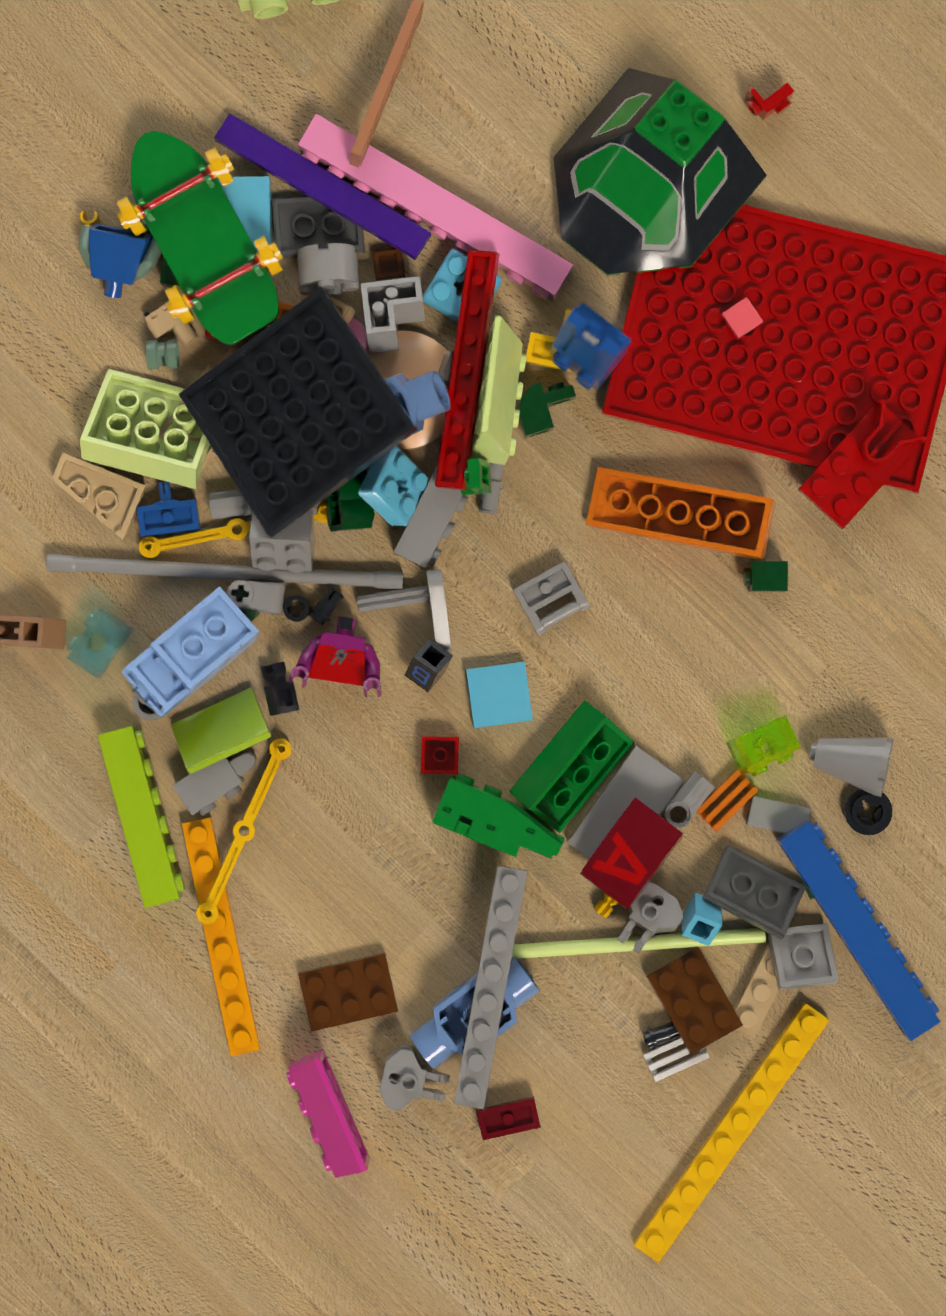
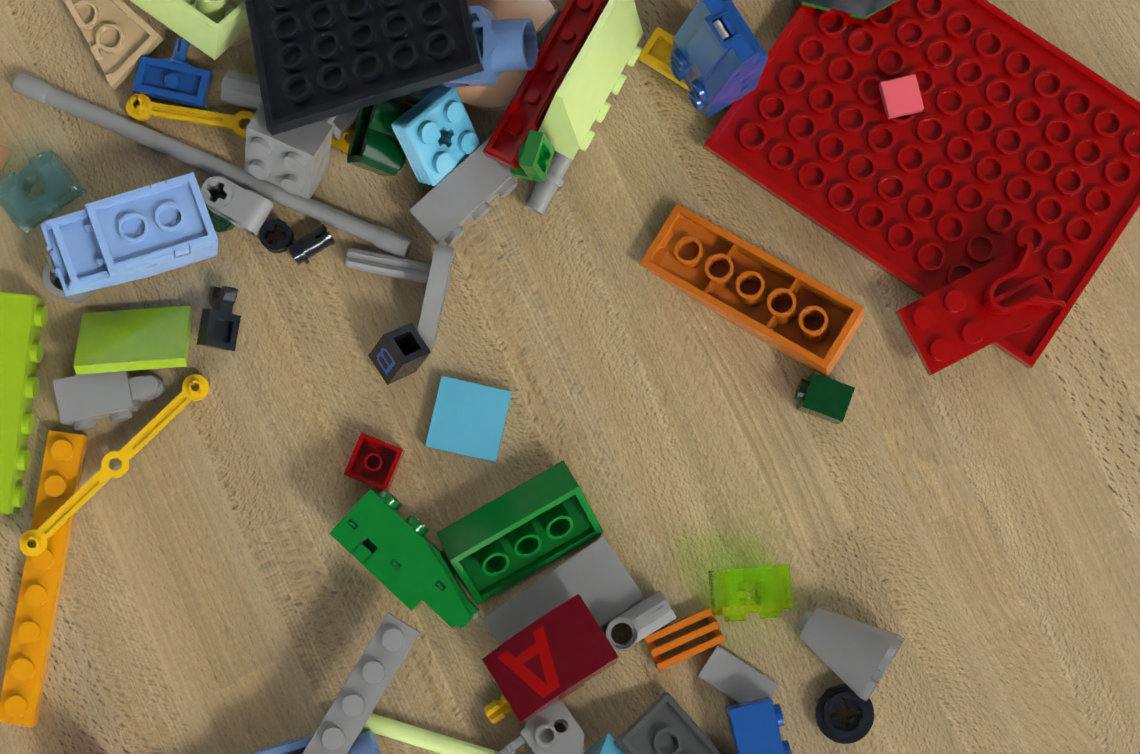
camera: 15 degrees right, 5 degrees down
torso [289,616,382,697] -> none
reddish brown plate [298,953,398,1032] -> none
light grey plate [513,561,590,636] -> none
dark green brick [519,382,576,439] -> none

